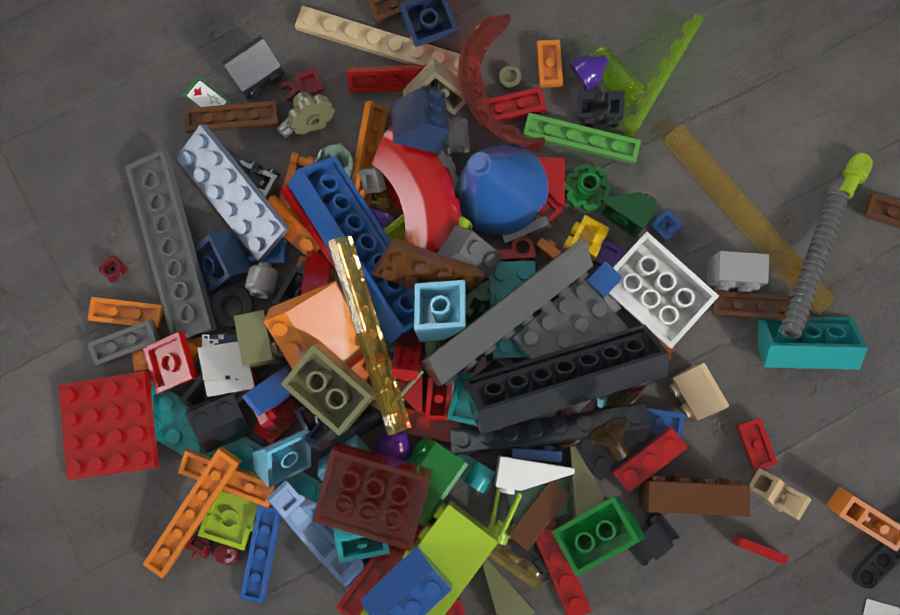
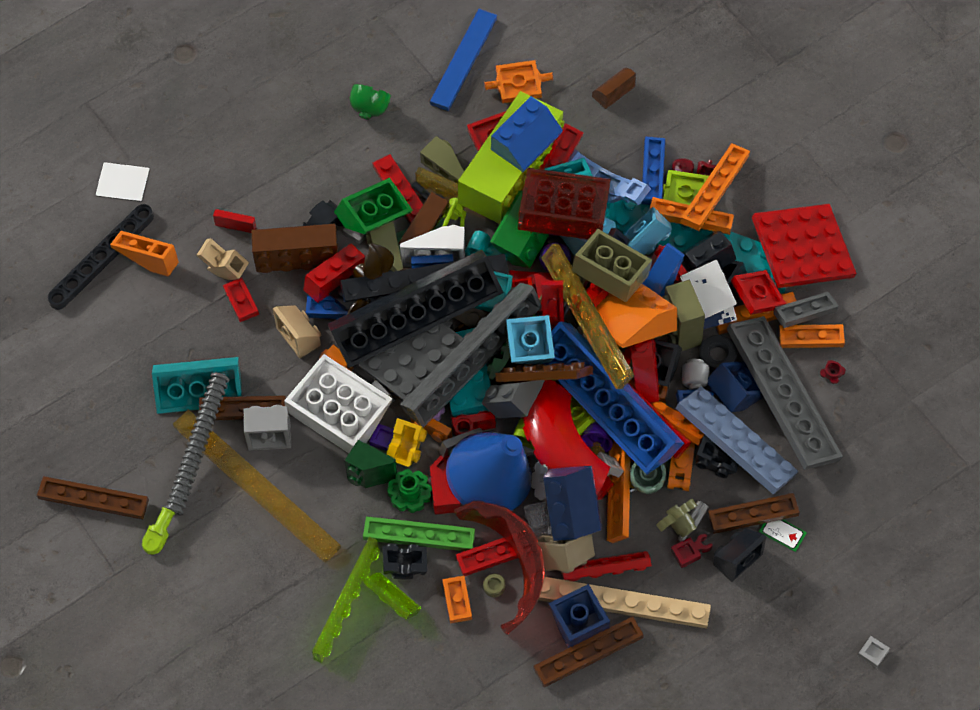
camera: 175 degrees right, 20 degrees down
dark purple helmet [570,55,609,90] -> none
blue slope [587,262,623,297] -> none
blue tile [650,209,684,242] -> none

